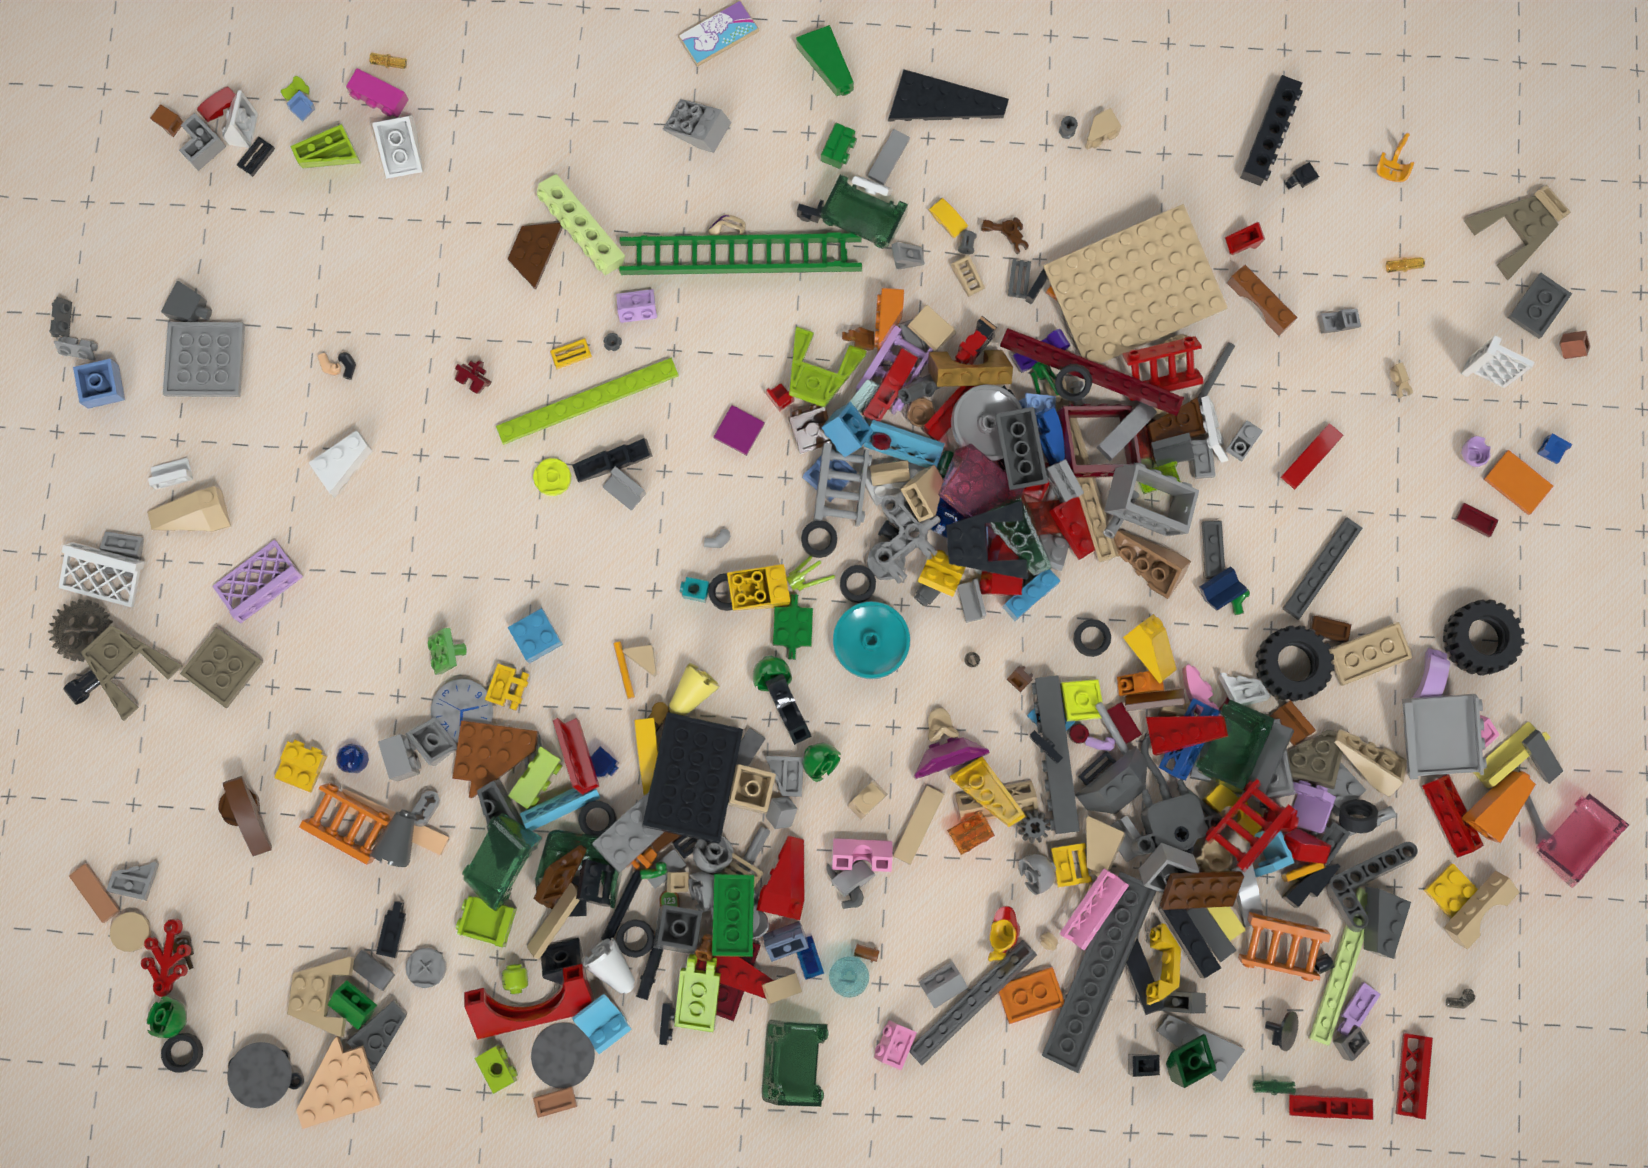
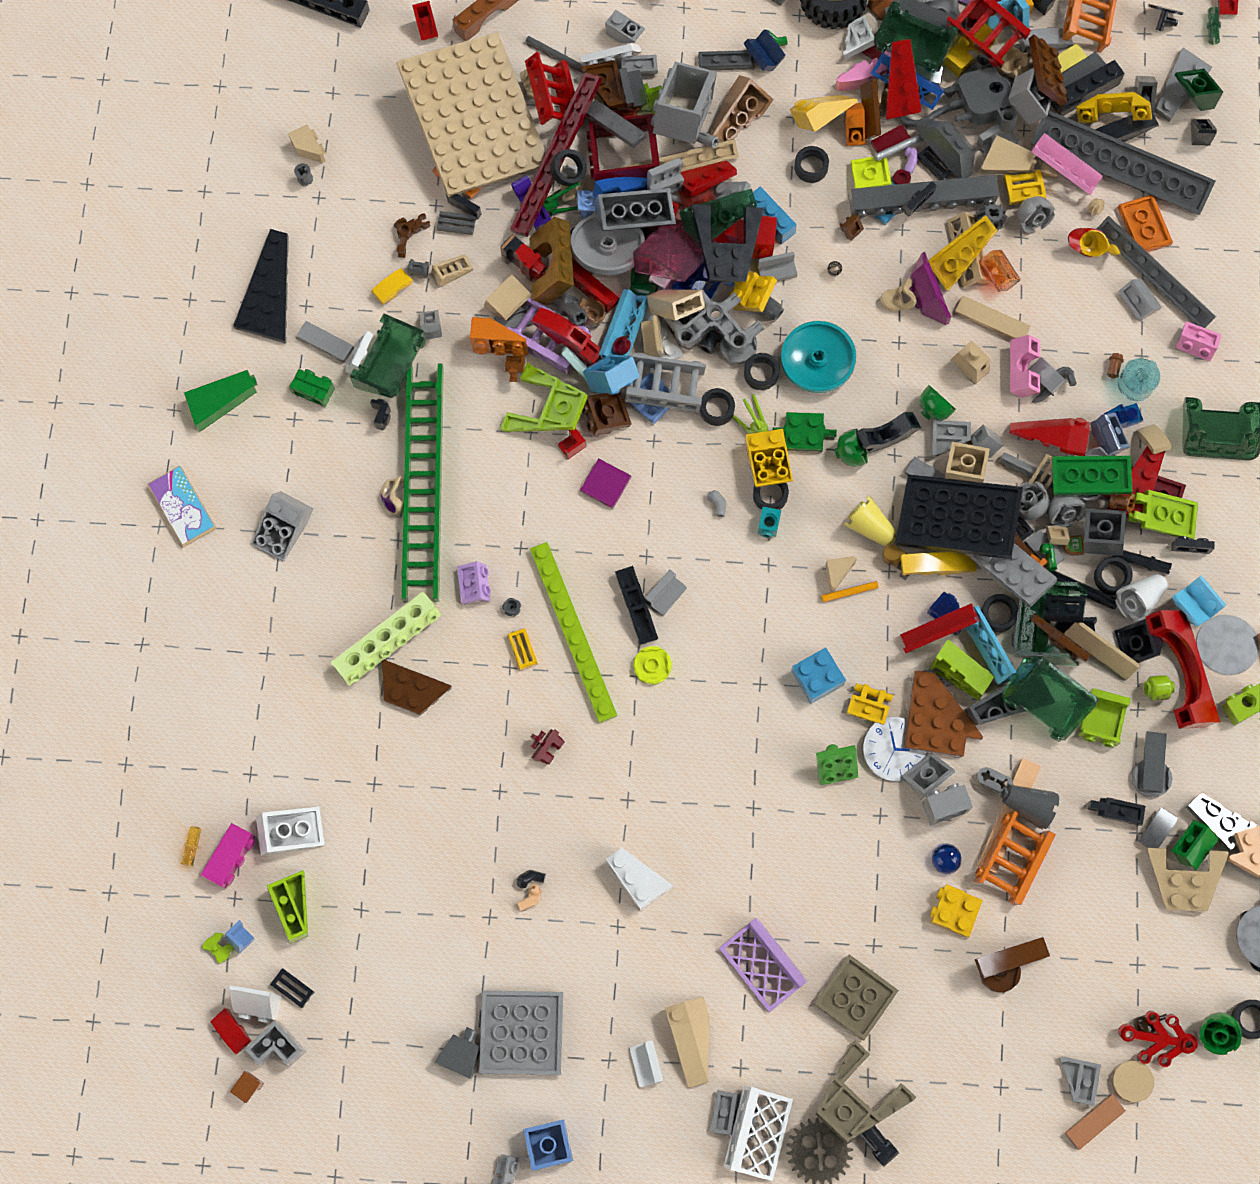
camera: 85 degrees left, 5 degrees down
none -> dark grey tile [1141,731,1167,793]

